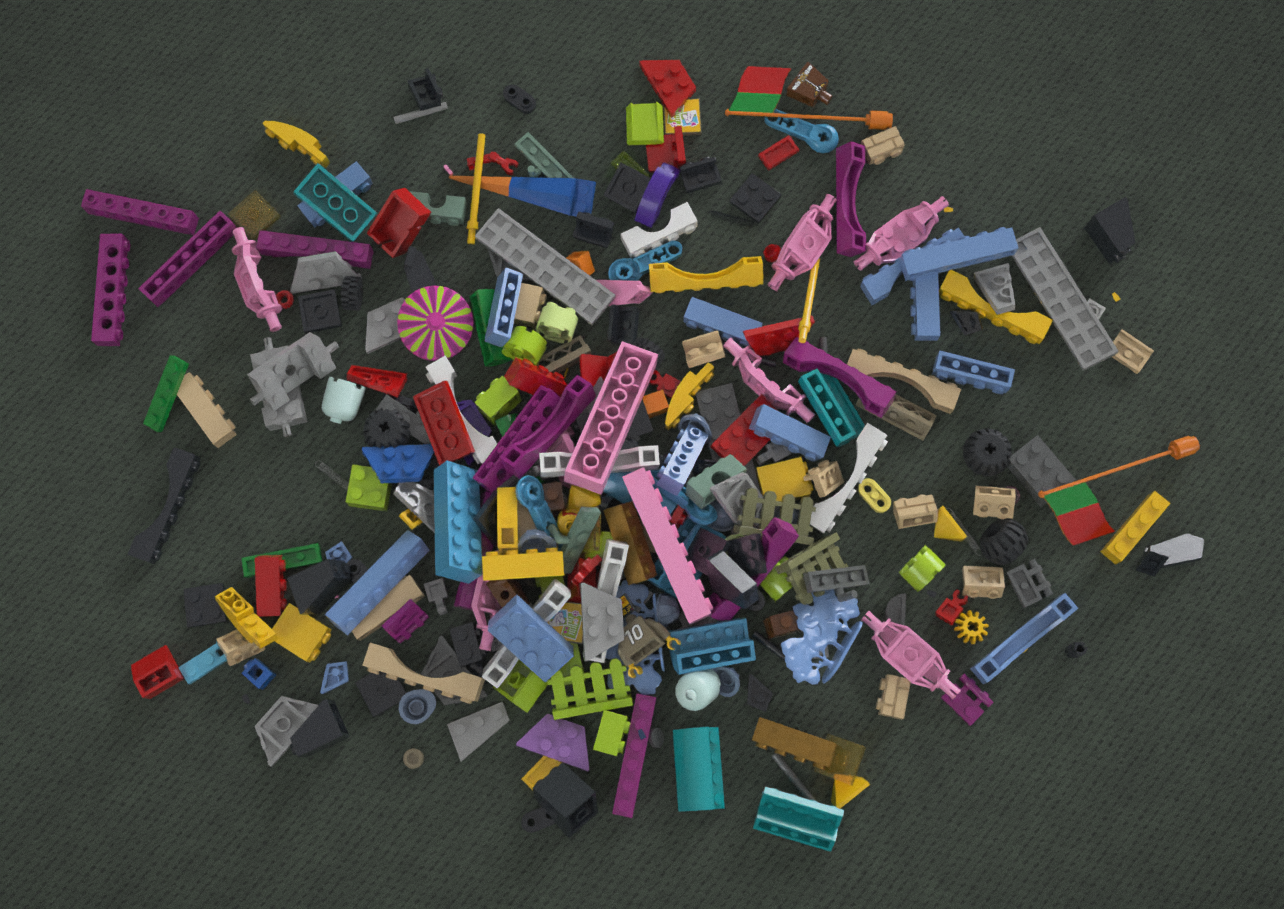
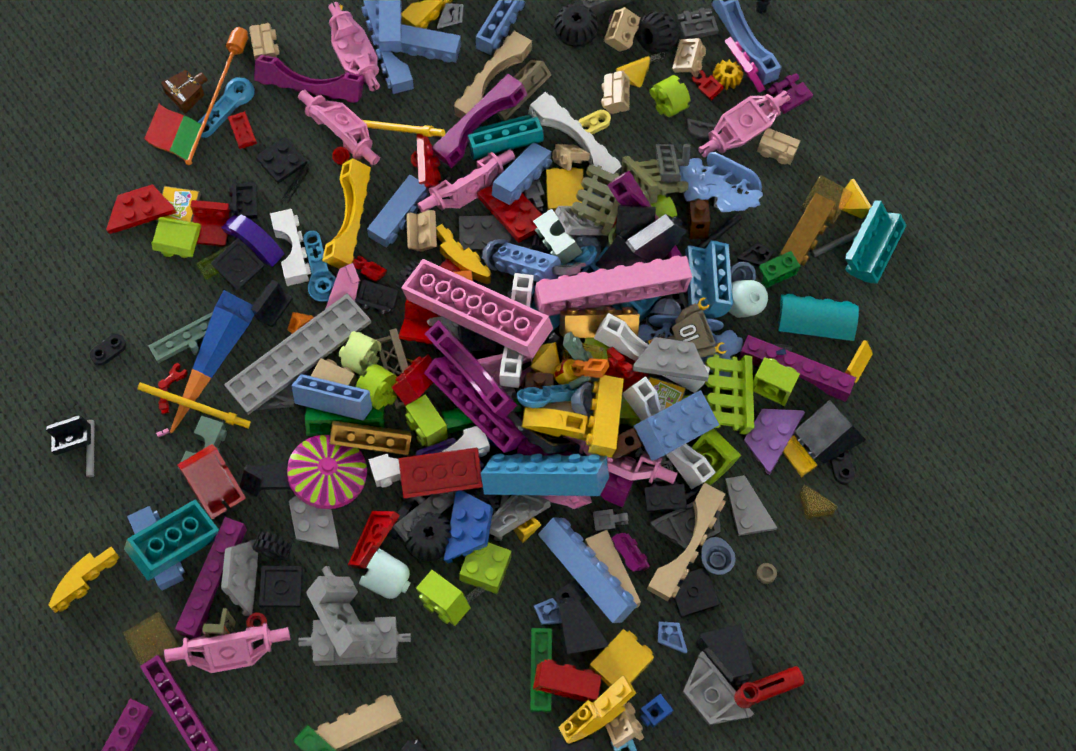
camera: 85 degrees left, 10 degrees down
none -> olive panel [202,609,236,638]
none -> pearl gold brick [330,421,411,455]
none -> red plate [352,256,387,282]
none -> lime brick [416,570,471,626]
none -> flat silver plate [553,262,586,277]
none -> orange plate [572,358,609,378]
none -> dark pink wing [725,37,765,92]
none -> red piece [734,666,804,709]
none -> green bracket [759,251,800,289]
none -> clear yellow slope [800,484,838,519]
none -> yellow slope [845,340,873,383]

